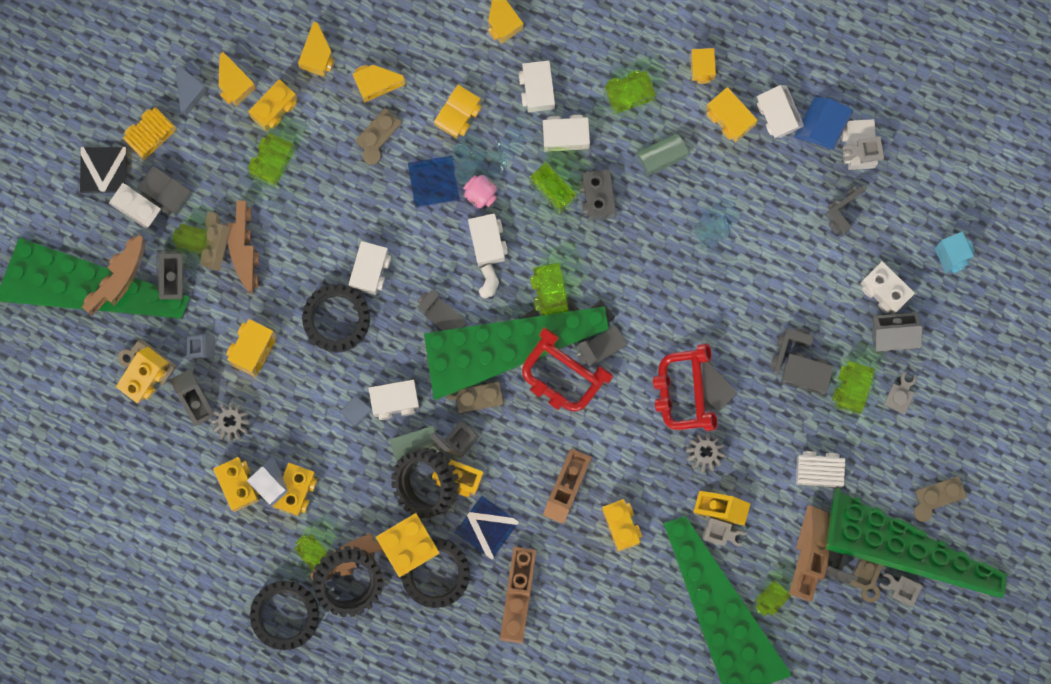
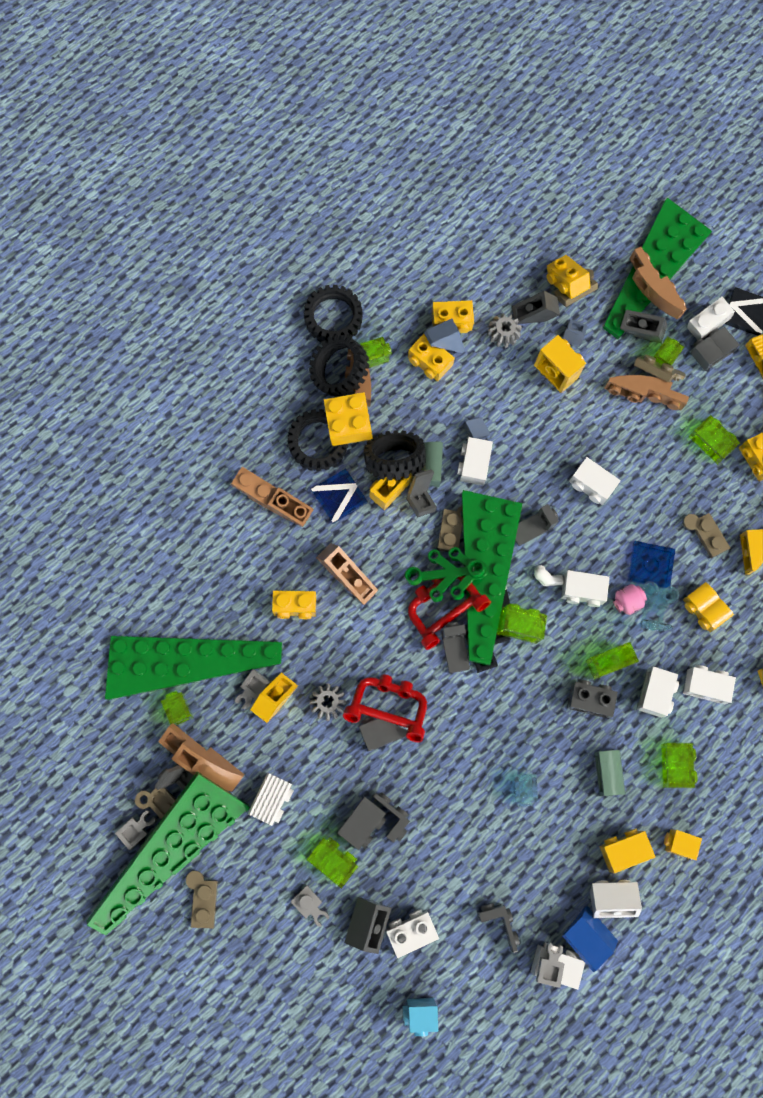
camera: 105 degrees right, 5 degrees down
black tyre [302,284,370,353] -> none
none -> green plant [405,547,488,602]

